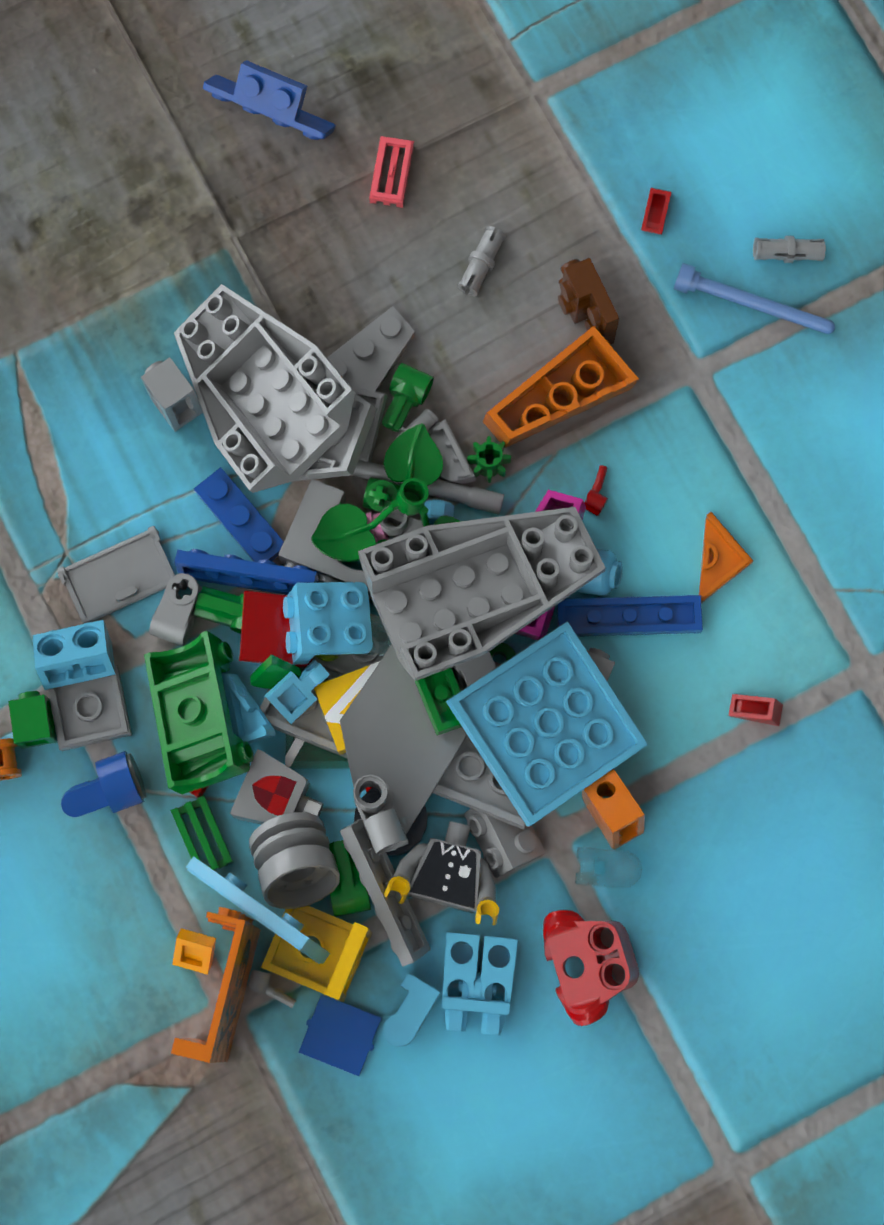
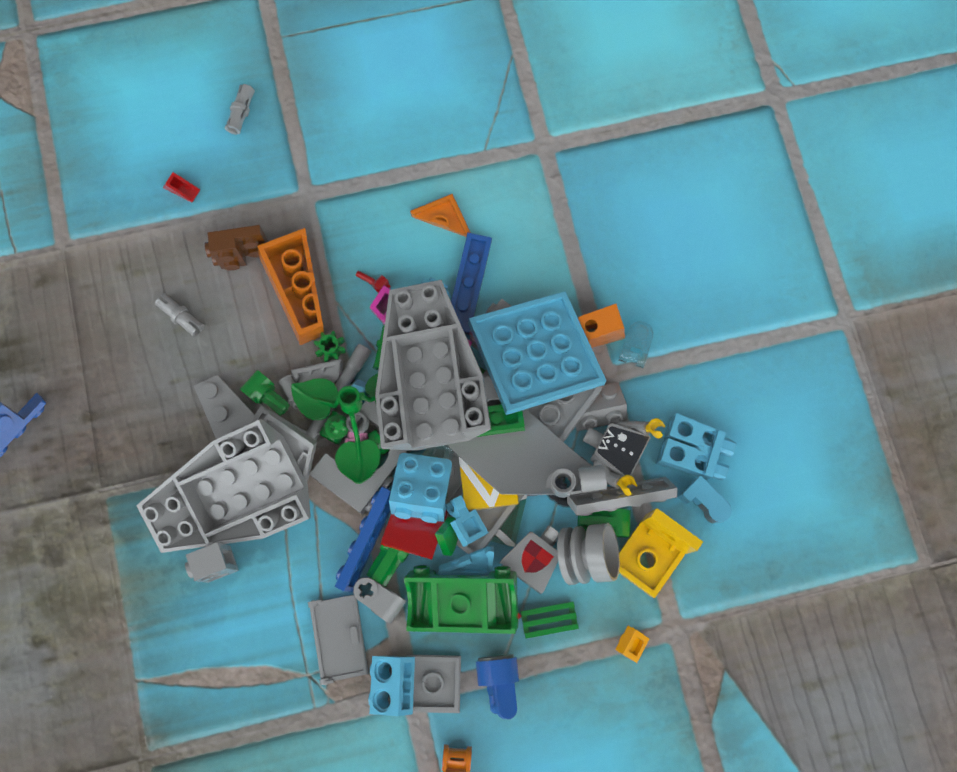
camera: 80 degrees left, 0 degrees up
green brick [8,691,57,749] -> none
orange panel [171,907,261,1063] -> none
medium azure plate [186,856,330,964] -> none
blue plate [194,467,284,562] -> none
light grey hand [248,970,296,1008] -> none
blue piece [299,994,382,1076] -> none
coral tile [369,136,414,208] -> none
red piece [543,910,639,1026] -> none
medium blue piece [673,263,835,334] -> none
red piece [728,694,783,726] -> none

